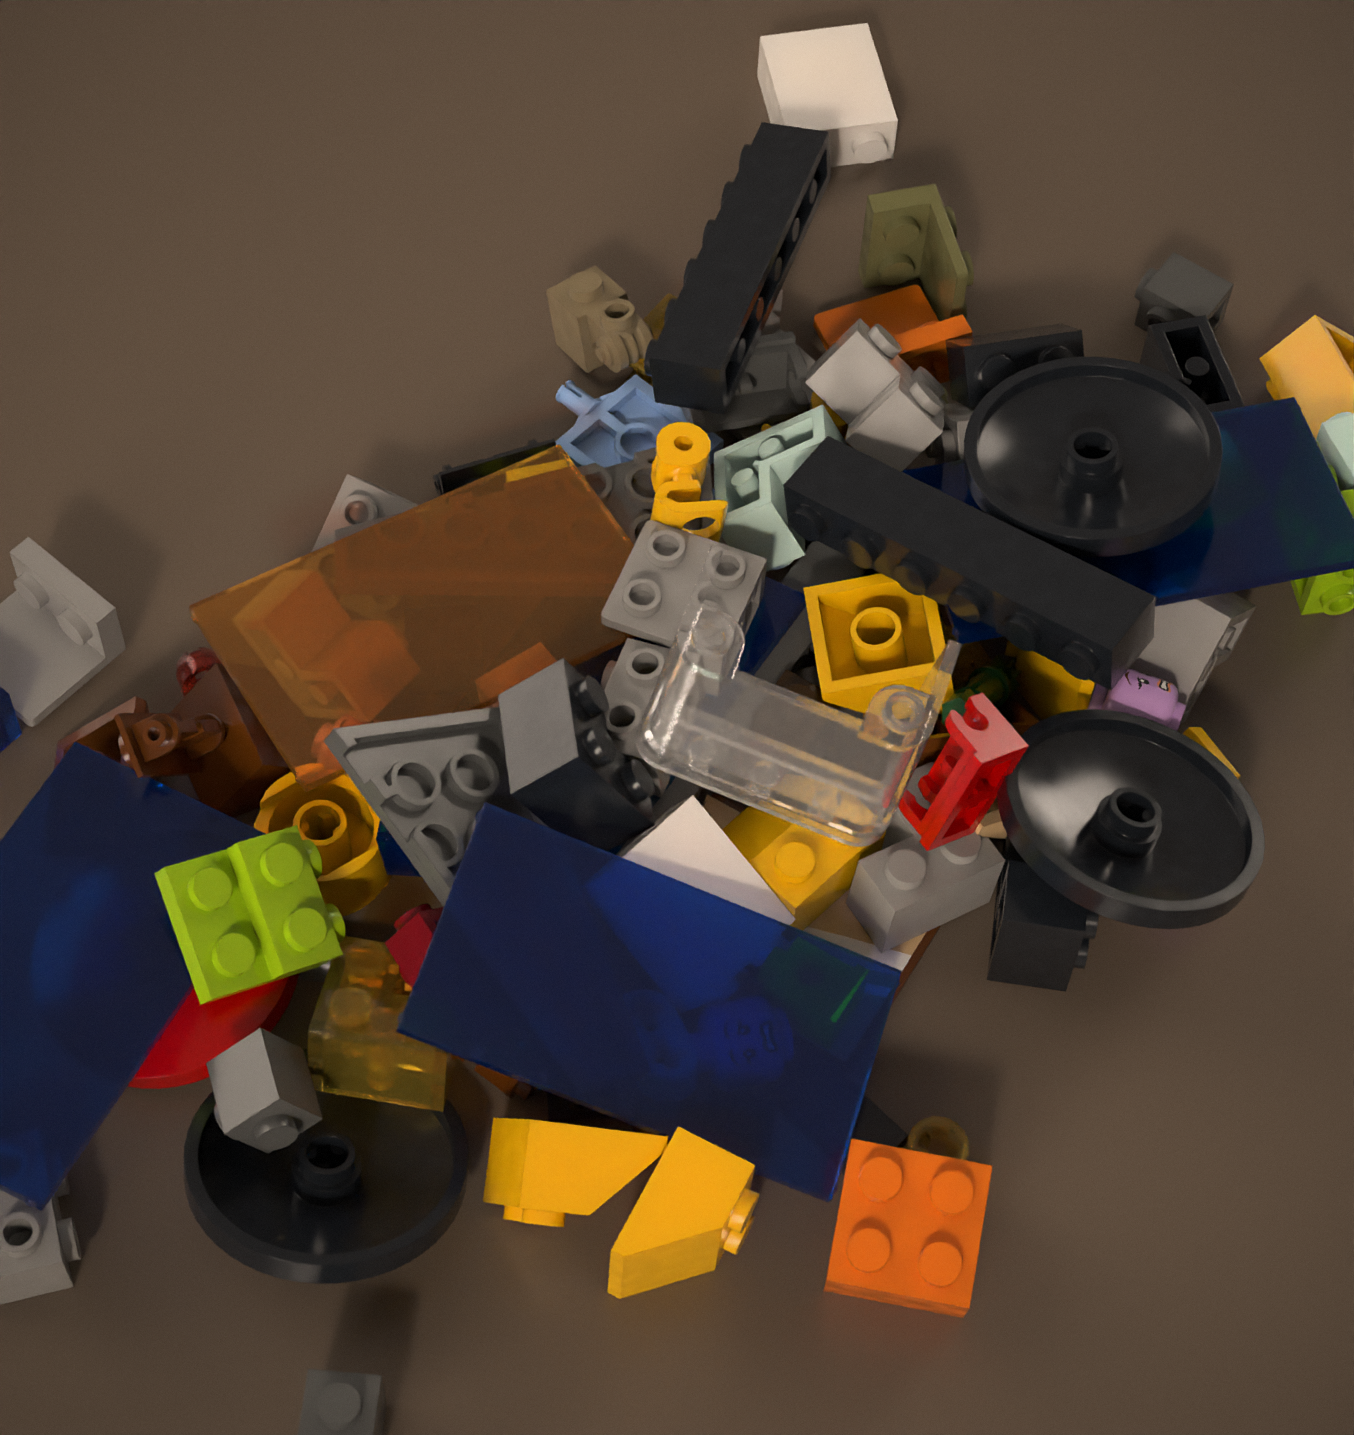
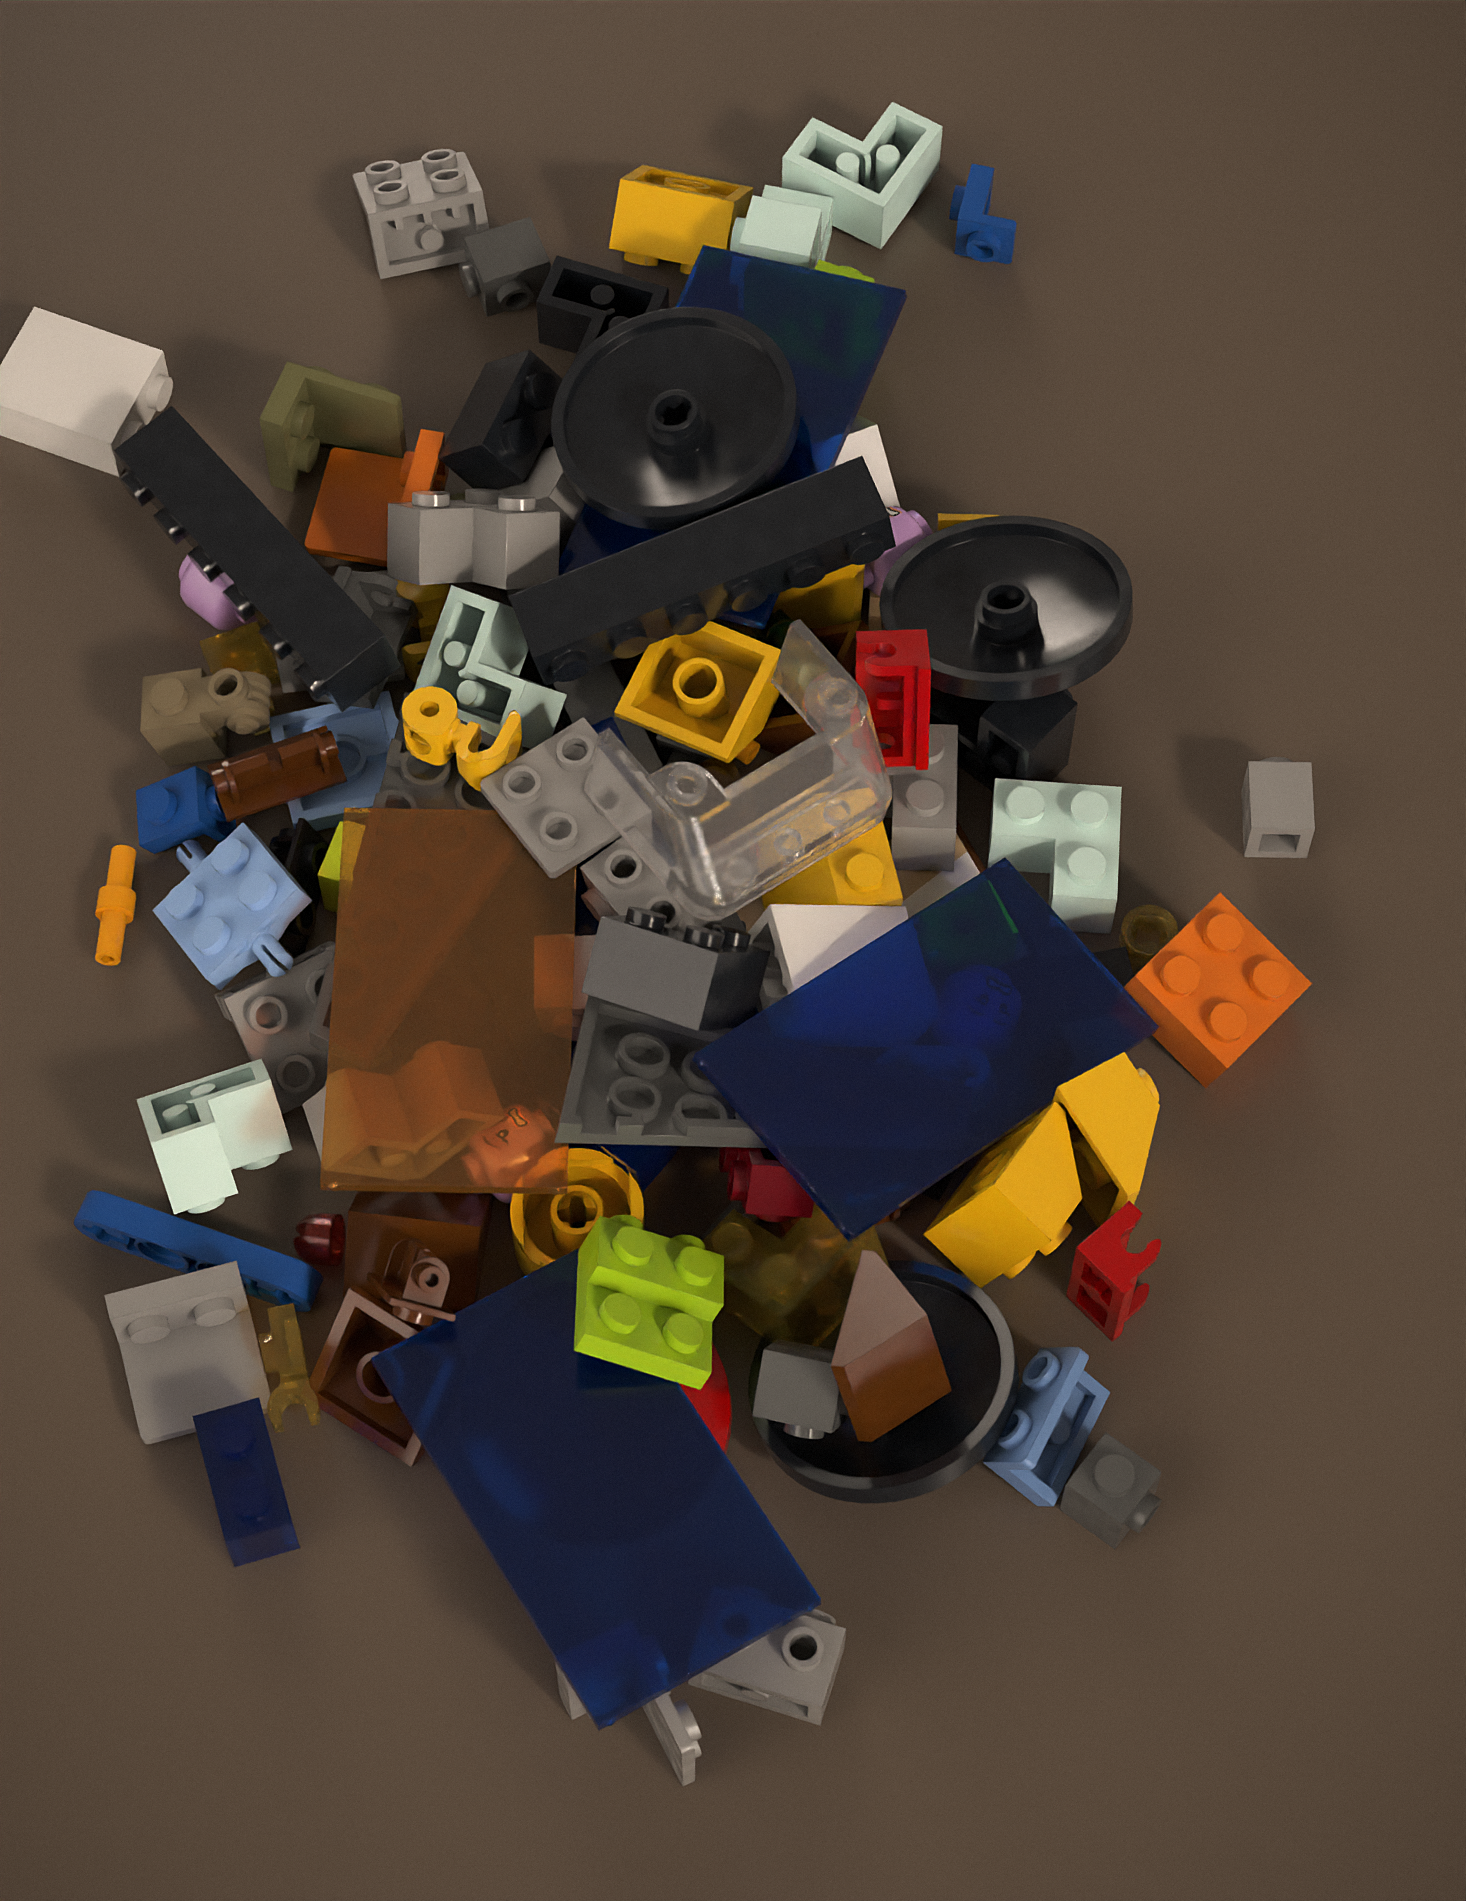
camera: 55 degrees left, 5 degrees up
none -> blue beam [74,1190,324,1312]
none -> light orange bar [95,845,137,966]
none -> blue bracket [136,766,237,854]
none -> light aqua brick [136,1058,293,1214]
none -> light blue plate [152,822,312,990]
none -> reddish brown hinge [207,725,347,822]
none -> clear yellow plate [259,1303,321,1433]
none -> light grey bracket [353,149,489,279]
none -> reddish brown slope [831,1250,952,1442]
none -> medium blue bracket [982,1347,1110,1507]
none -> light aqua brick [987,778,1122,934]
none -> red hinge [1066,1201,1161,1342]
none -> light grey brick [1241,757,1315,858]

